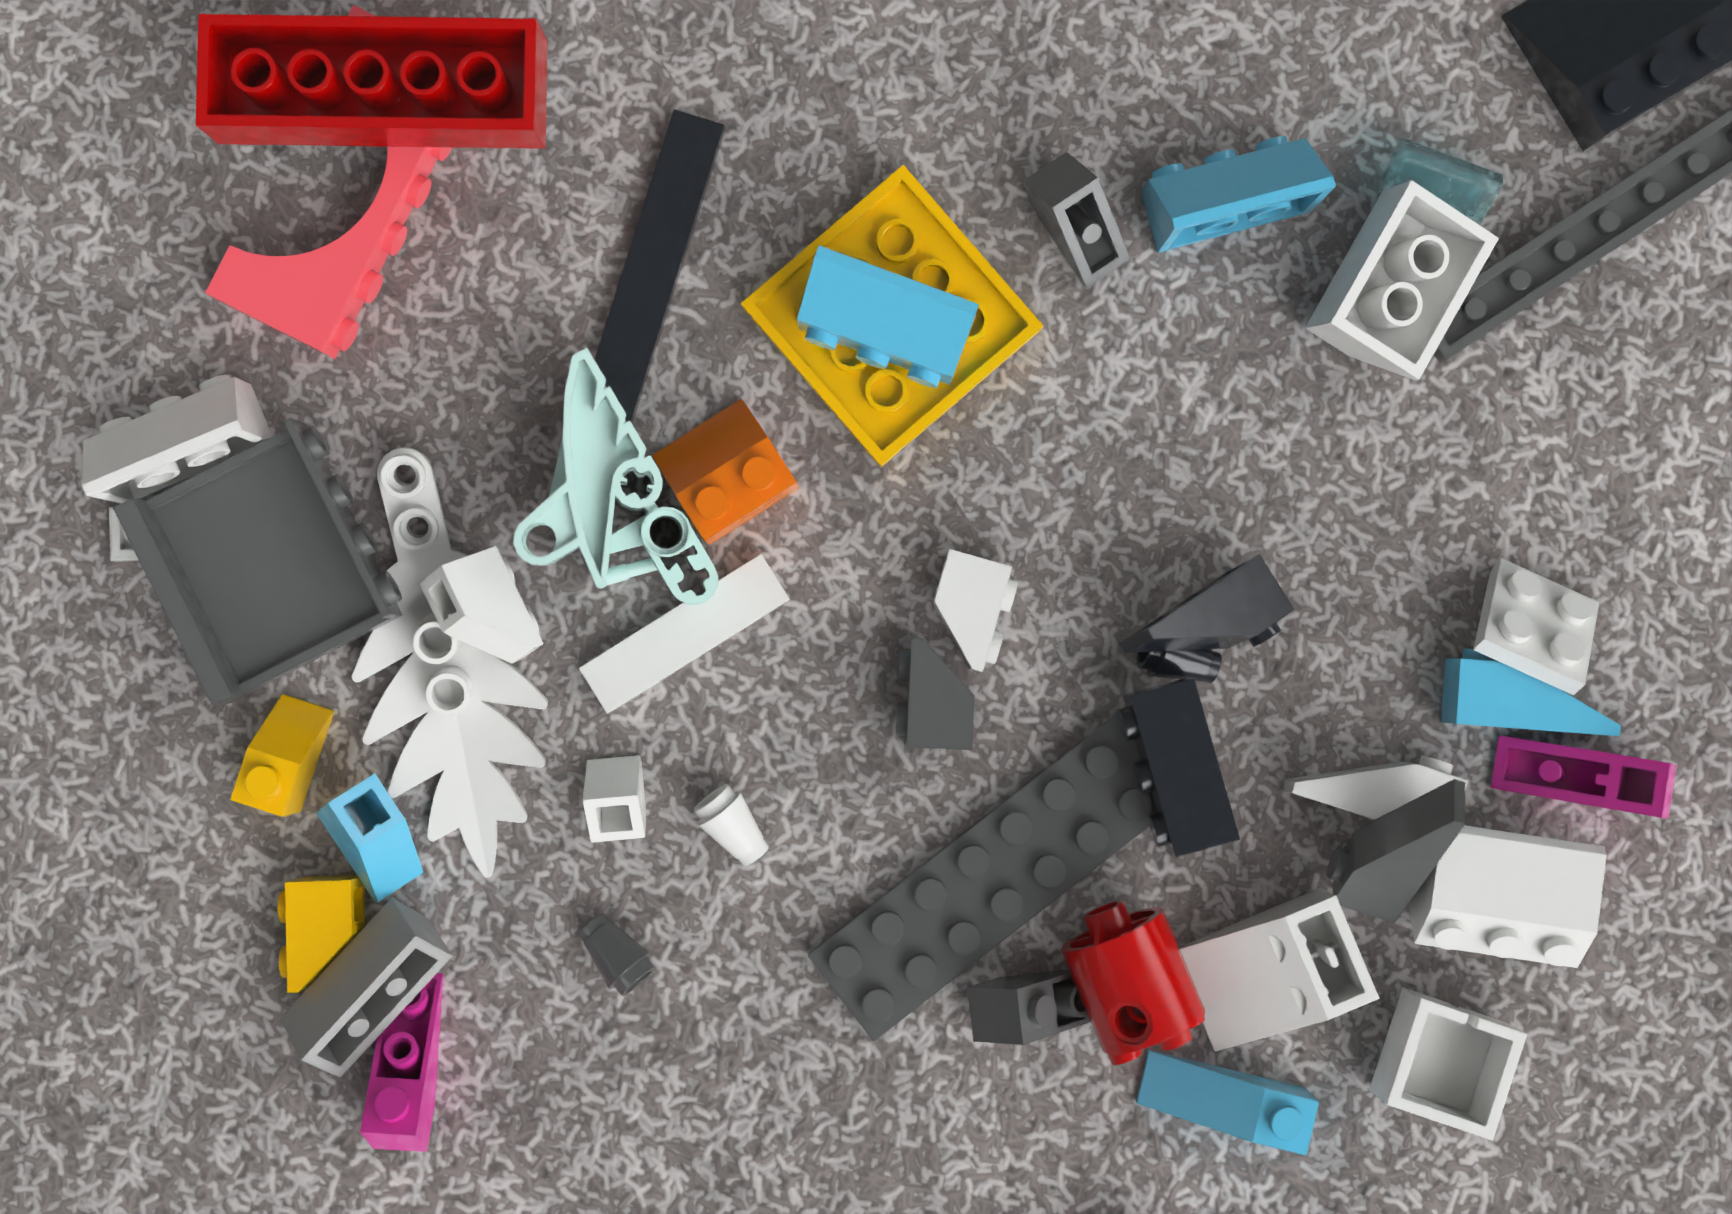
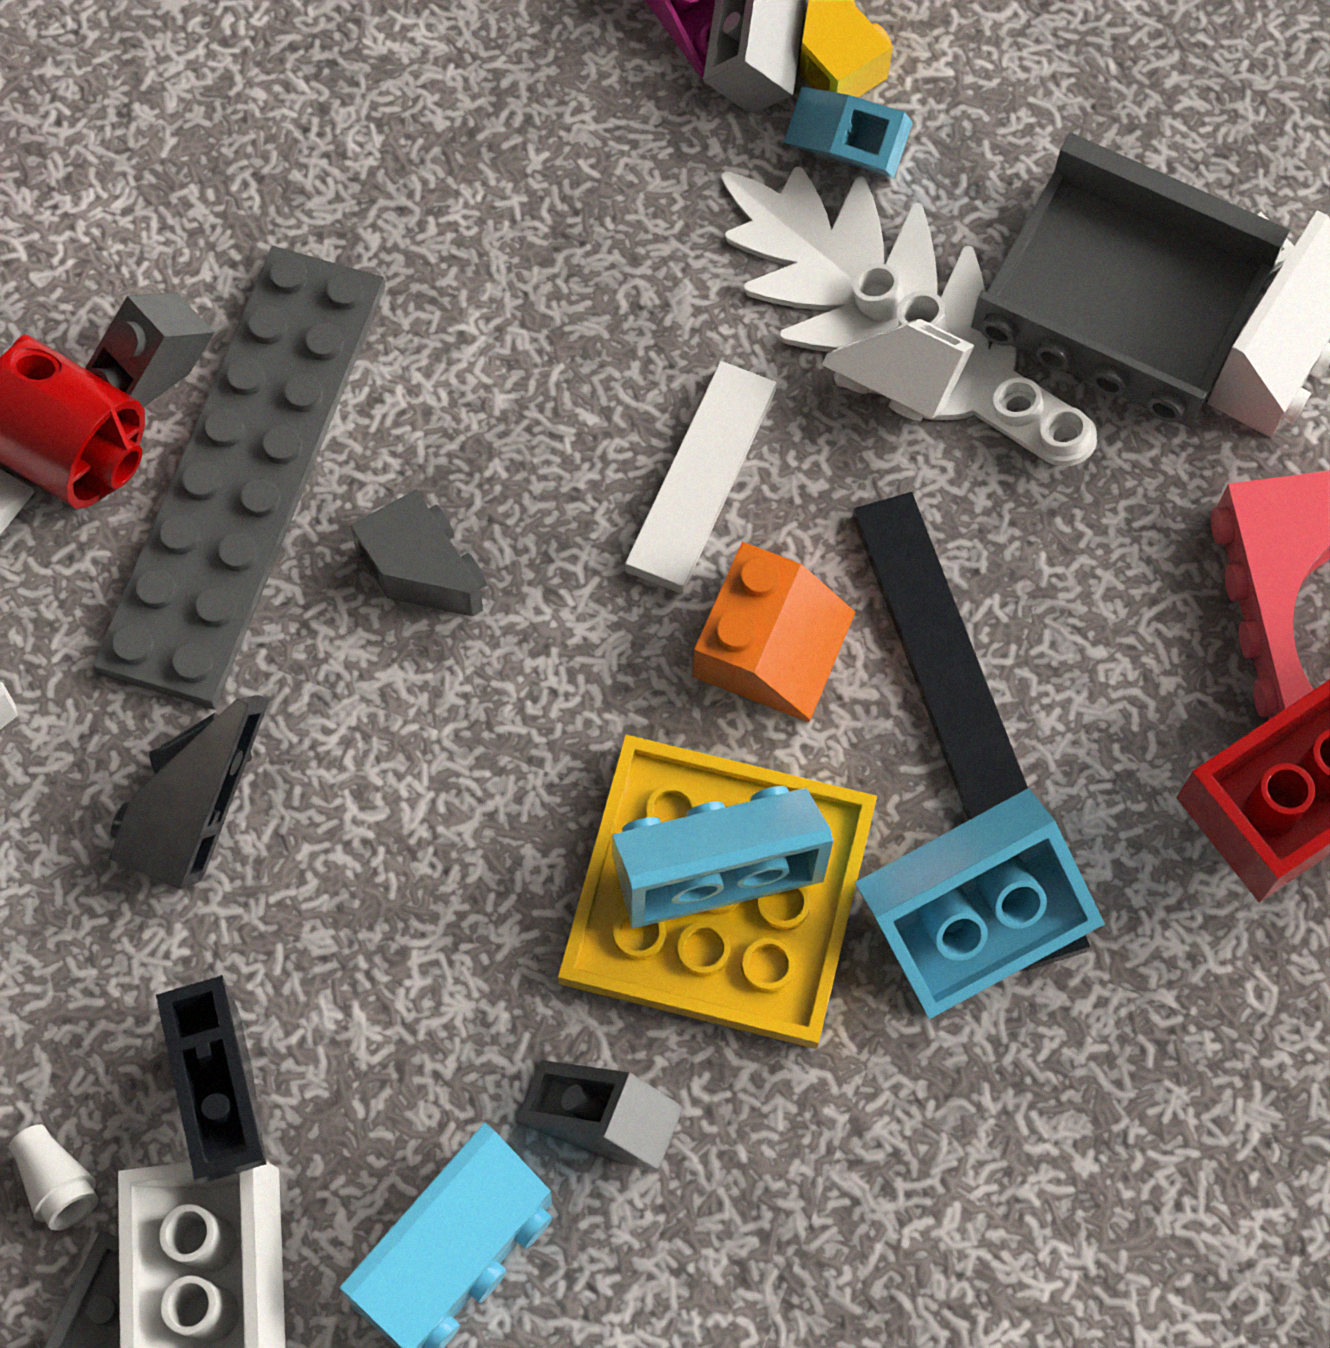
camera: 145 degrees right, 20 degrees down
yellow slope [230,694,334,817] -> none
light aqua piece [513,348,718,605] -> none
dark grey cone [578,913,656,996] -> none
white brick [583,755,646,843] -> none
white cone [693,784,769,867] -> none
white slope [933,549,1018,672] -> none
black brick [1118,678,1240,857] -> none
none -> white cone [9,1125,98,1231]
none -> black slope [156,975,267,1185]
none -> medium azure slope [855,788,1105,1019]

